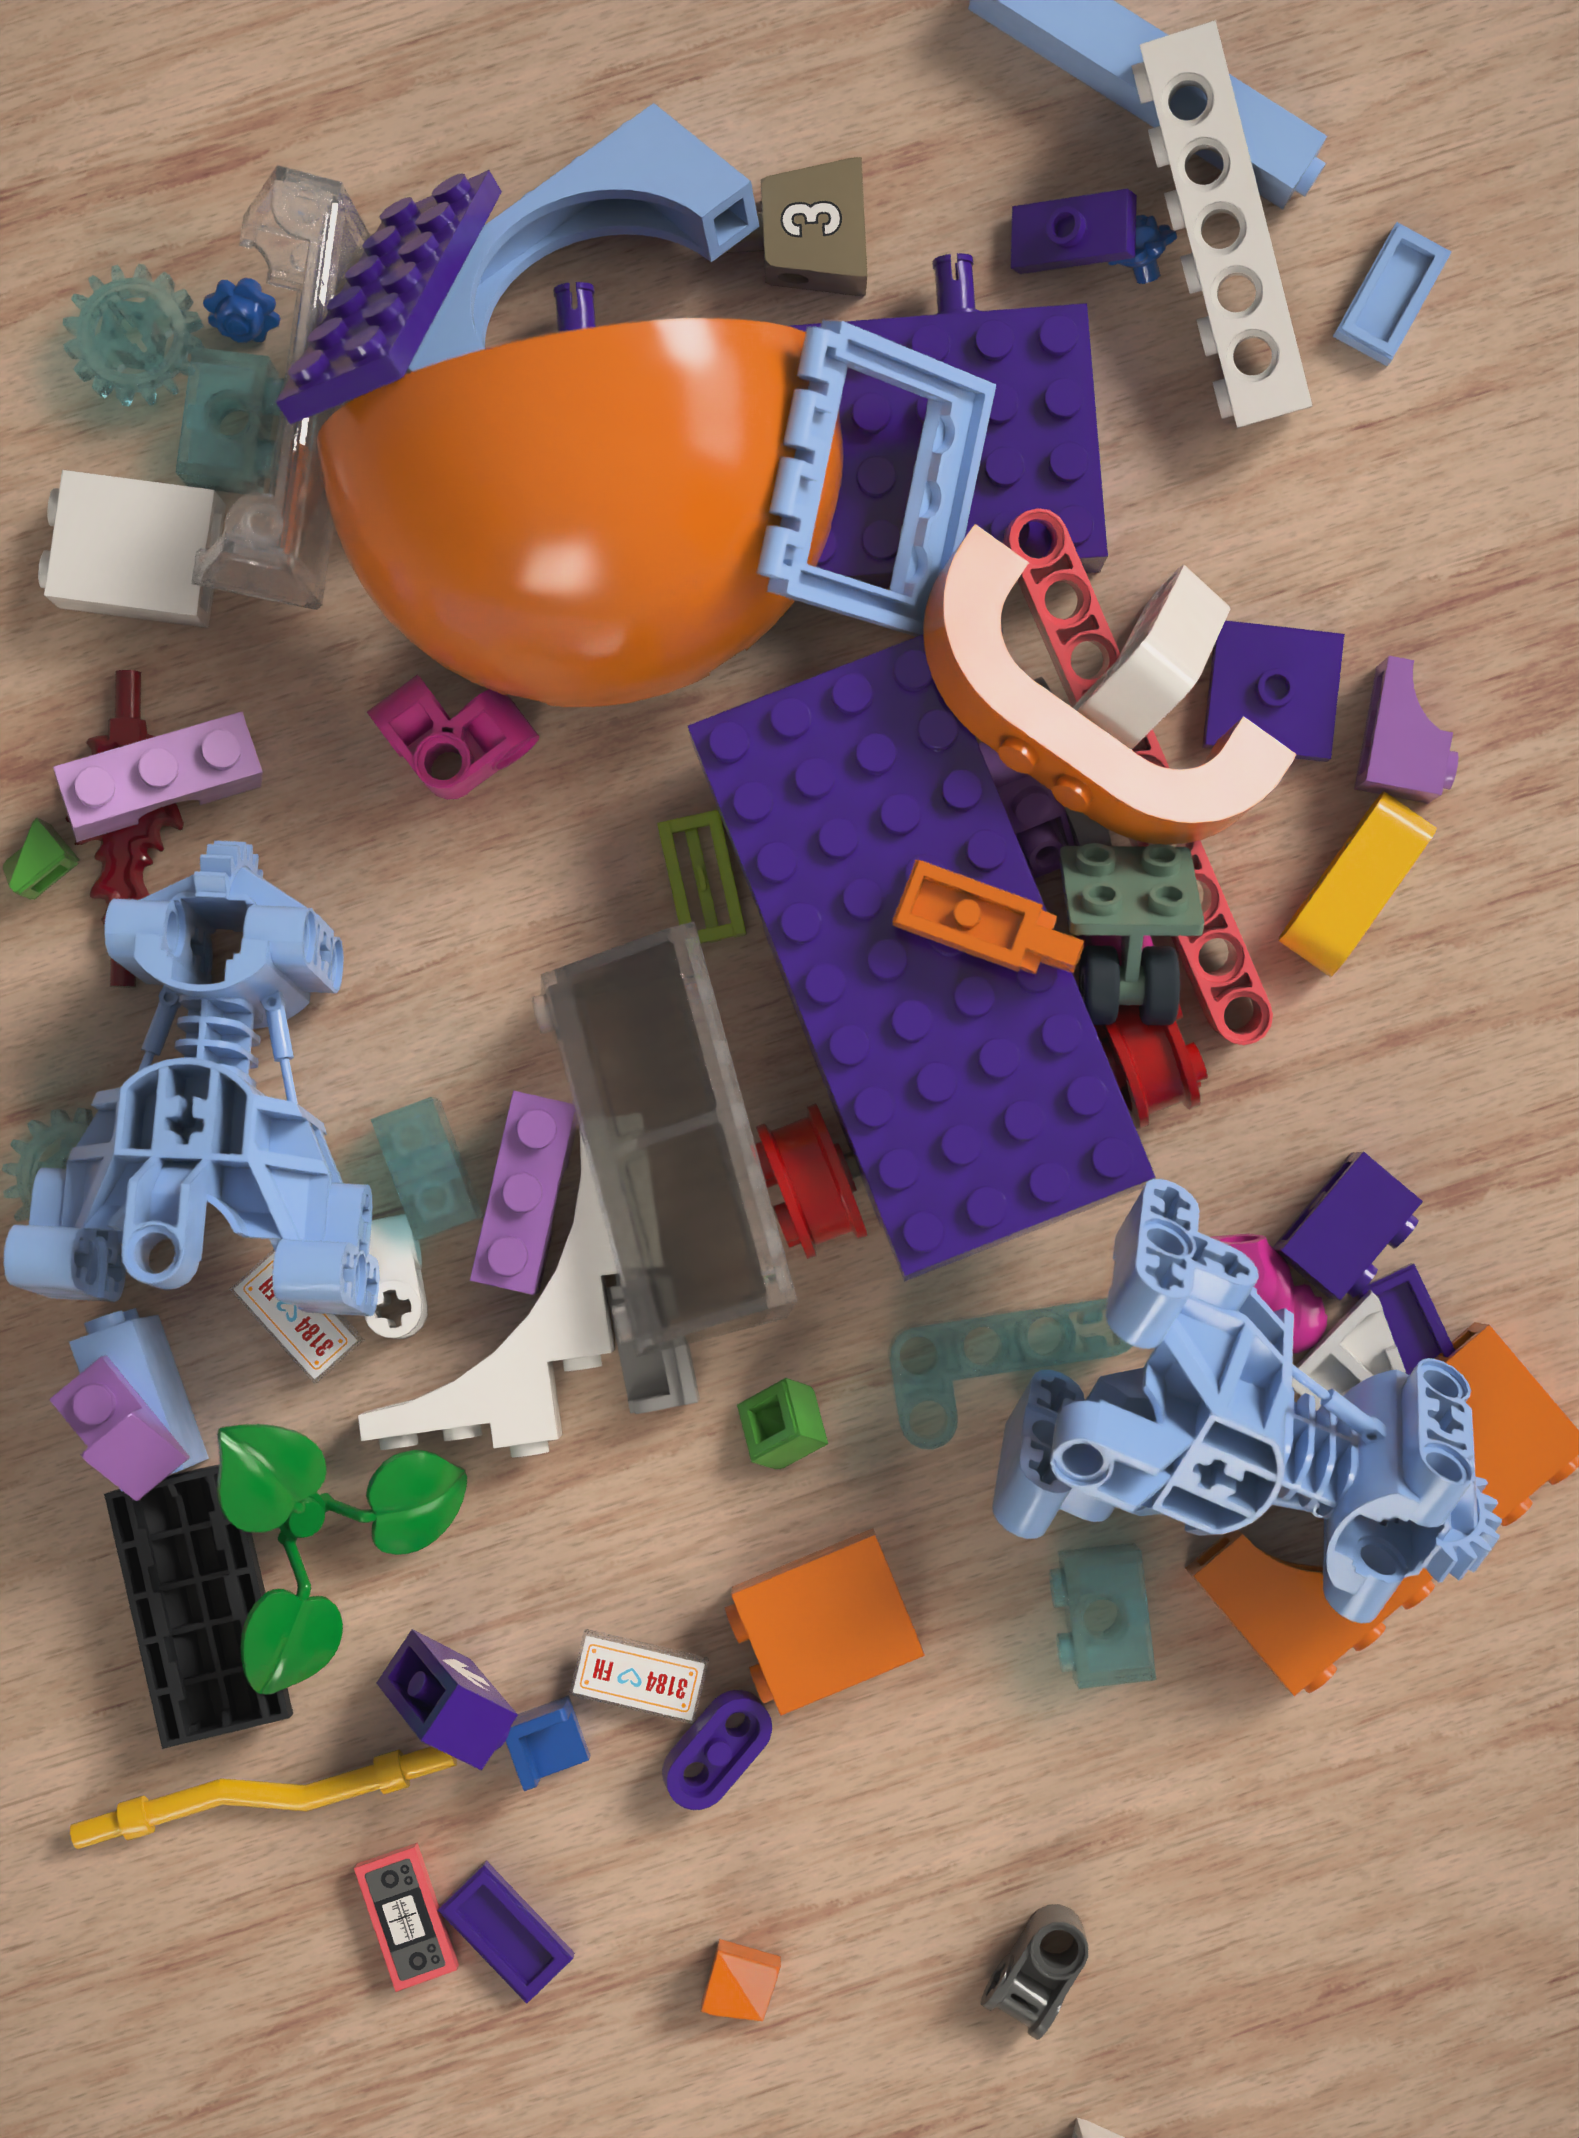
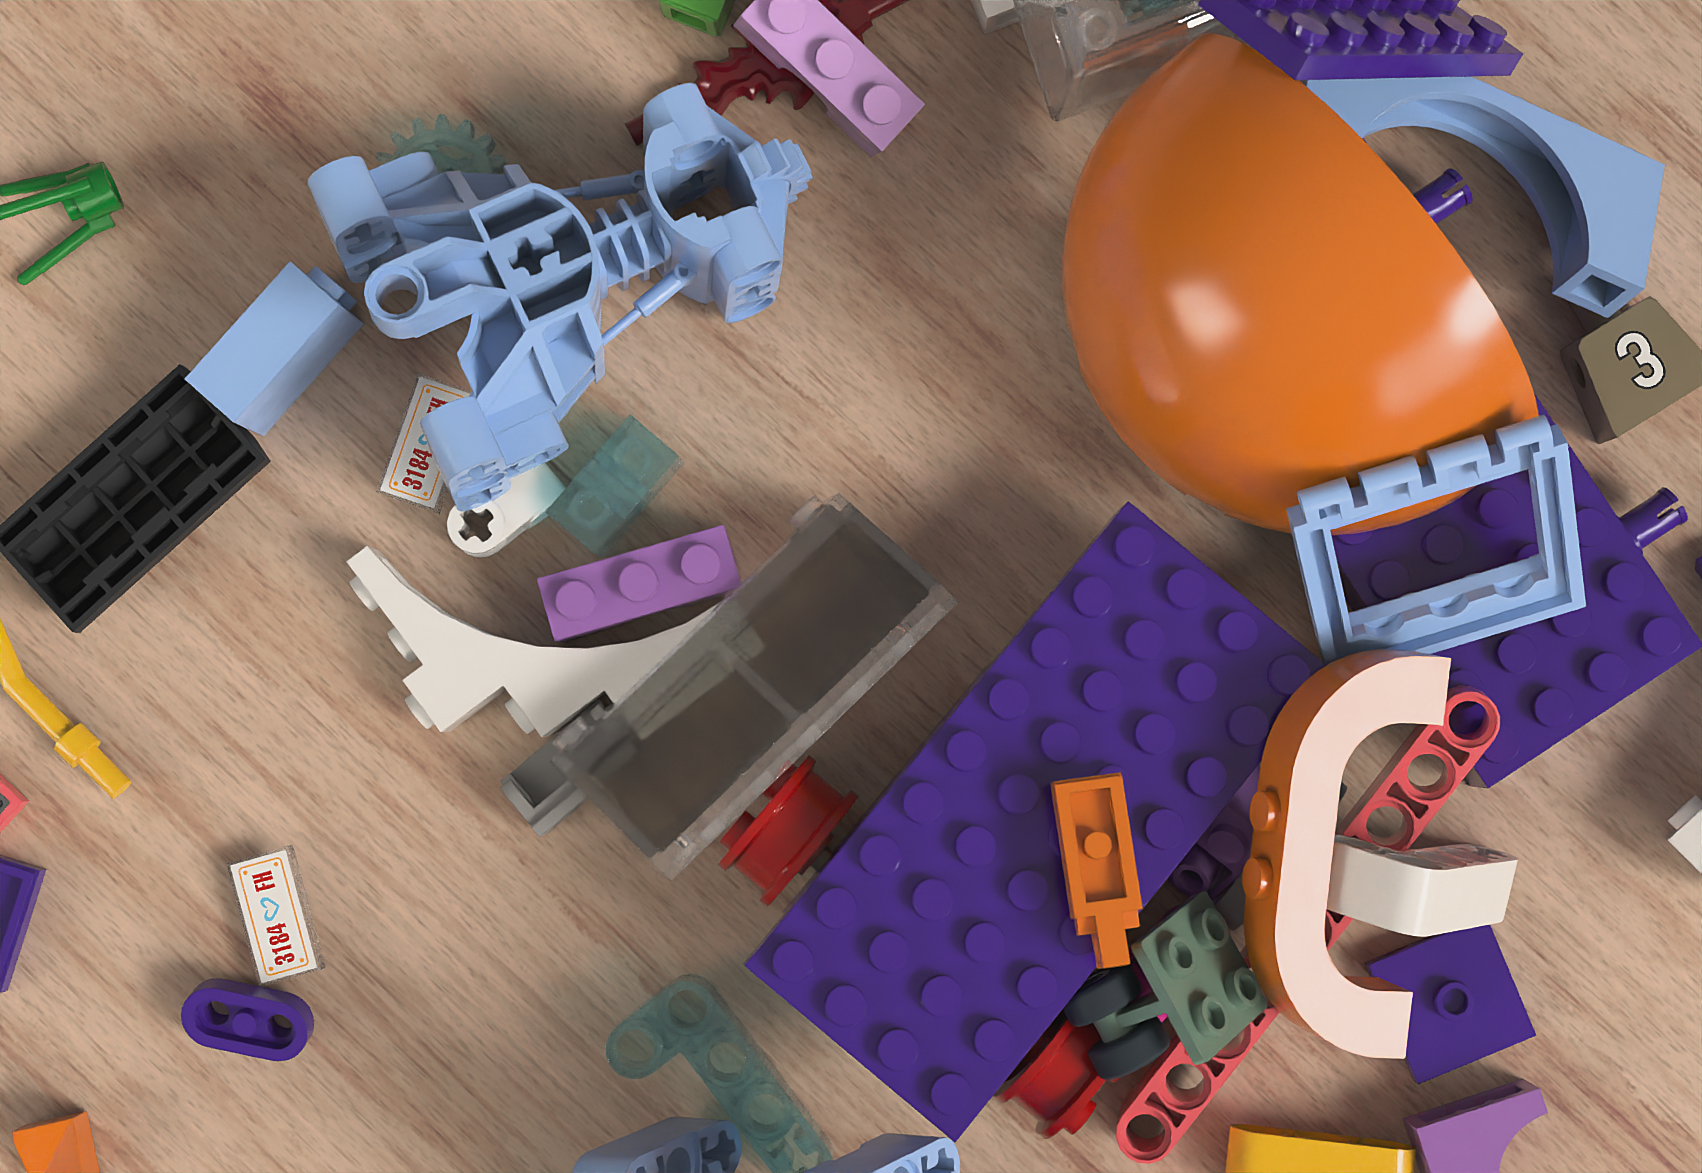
camera: 65 degrees right, 0 degrees up
medium lavender slope [49,1355,191,1501] -> none
green plant [217,1424,467,1695] -> none
dark pink piece [367,674,539,800] -> none
dark purple brick [376,1629,518,1771] -> none
blue panel [506,1695,591,1791] -> none
lime tile [657,809,746,948] -> none
orange brick [725,1528,925,1716] -> none
bright green slope [737,1378,828,1469] -> none

